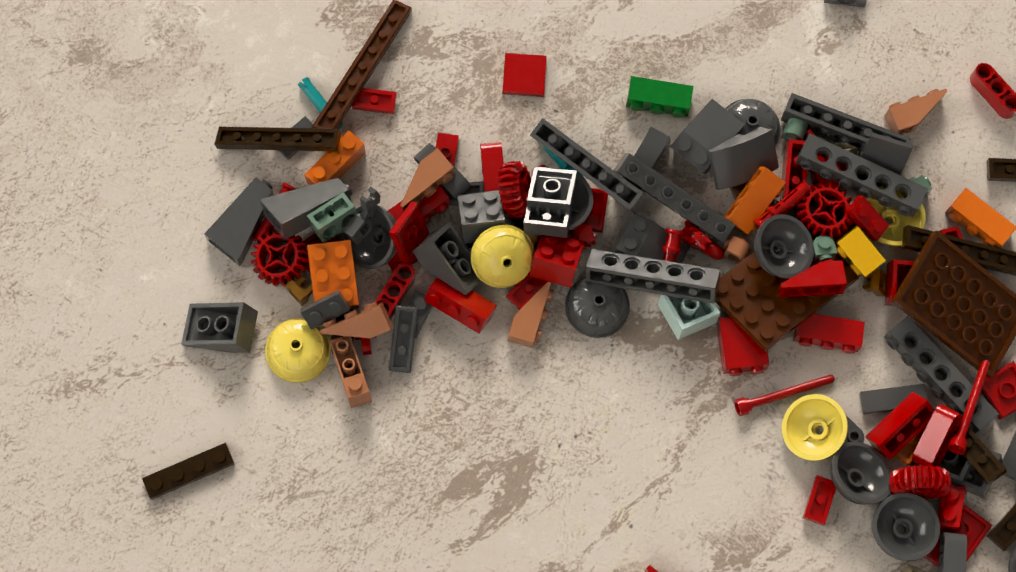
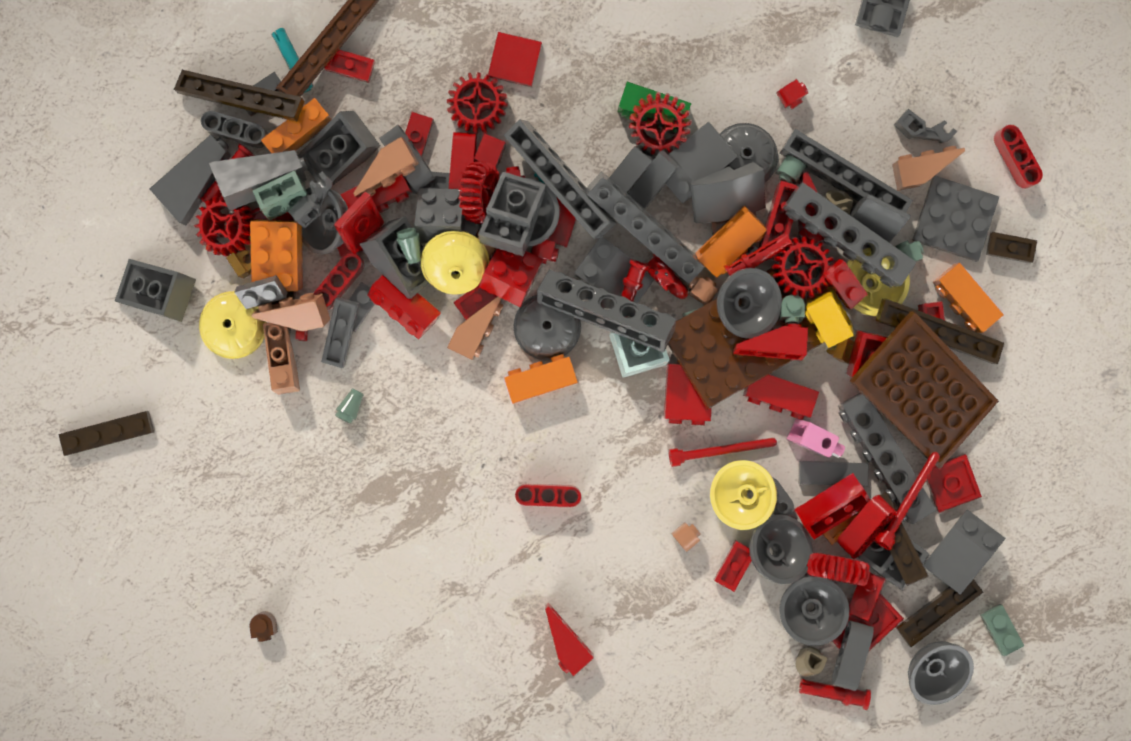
camera: 15 degrees right, 15 degrees up
none -> dark grey beam [201,111,269,148]
none -> dark grey slope [297,110,381,186]
none -> sand green cone [335,389,364,424]
none -> sand green cone [396,228,421,264]
none -> red gear [446,72,508,134]
none -> red brick [474,133,506,170]
none -> orange brick [504,354,578,404]
none -> red beam [515,484,581,507]
none -> dark grey tile [628,151,679,210]
none -> red gear [629,92,691,154]
none -> nougat plate [671,522,701,552]
none -> red plate [776,79,809,109]
none -> bright pink torso [786,419,845,458]
none -> dark grey piece [894,109,957,144]
none -> dark grey plate [912,176,999,262]

